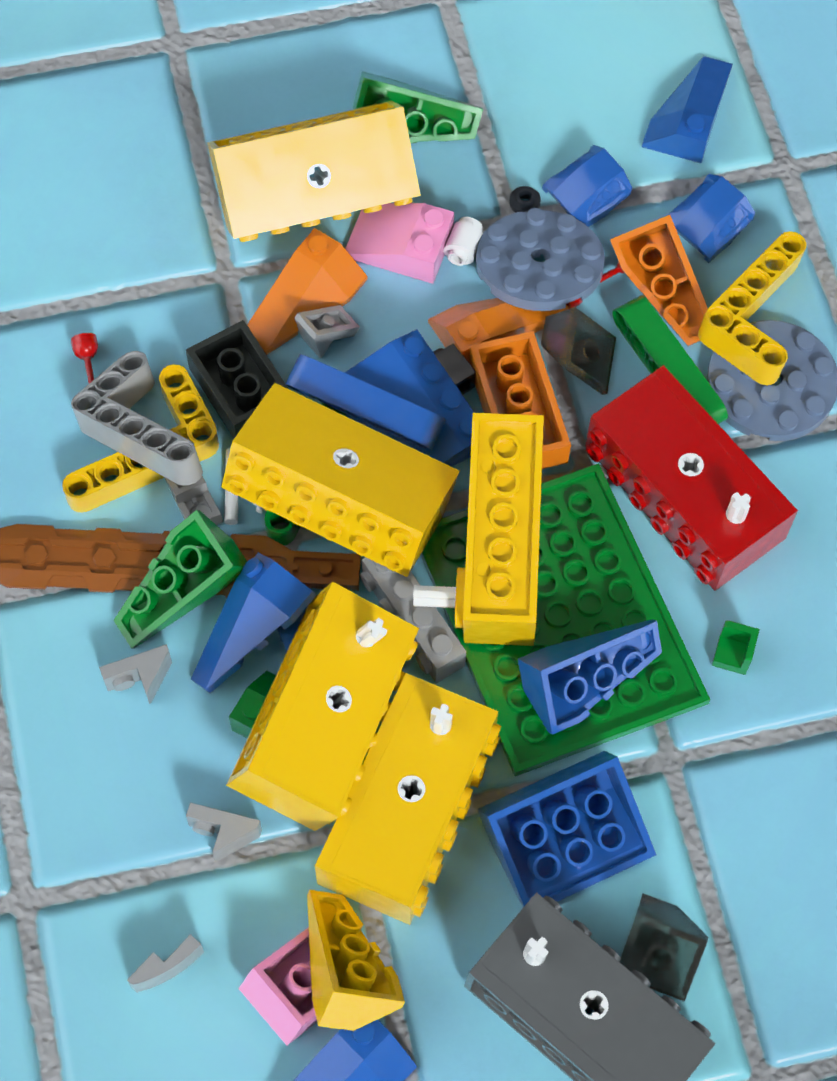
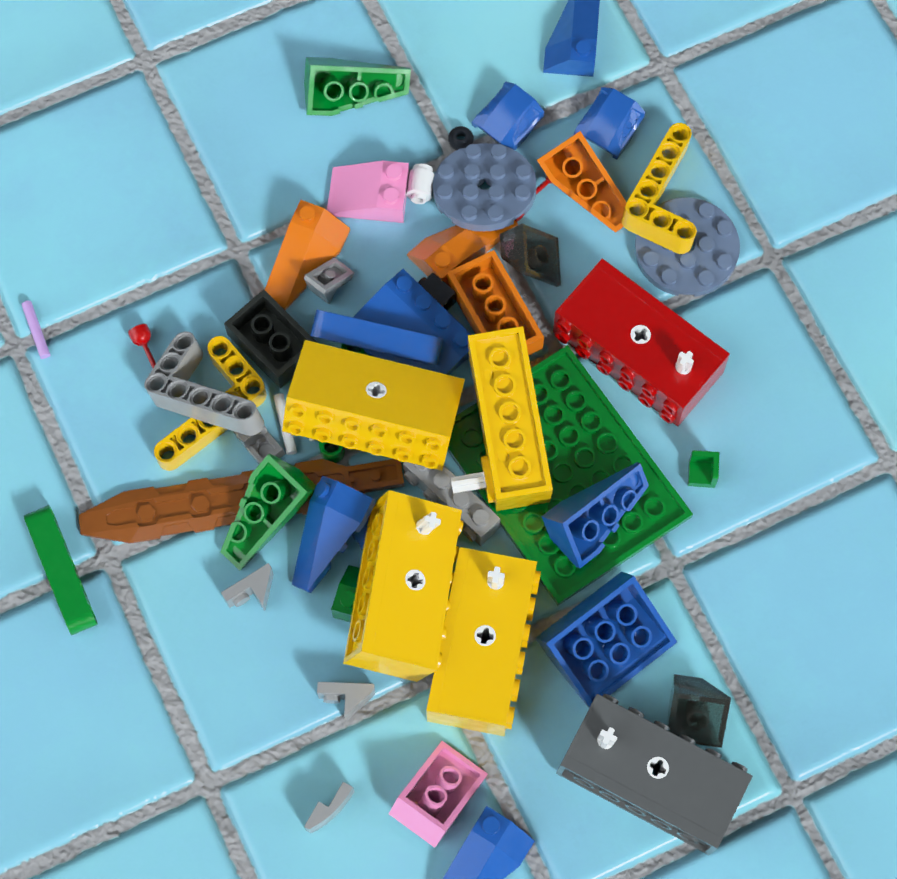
camera: 10 degrees left, 5 degrees up
yellow piece [207,101,421,242] -> none
yellow wedge [307,889,405,1031] -> none
green beam [612,295,728,424] -> none

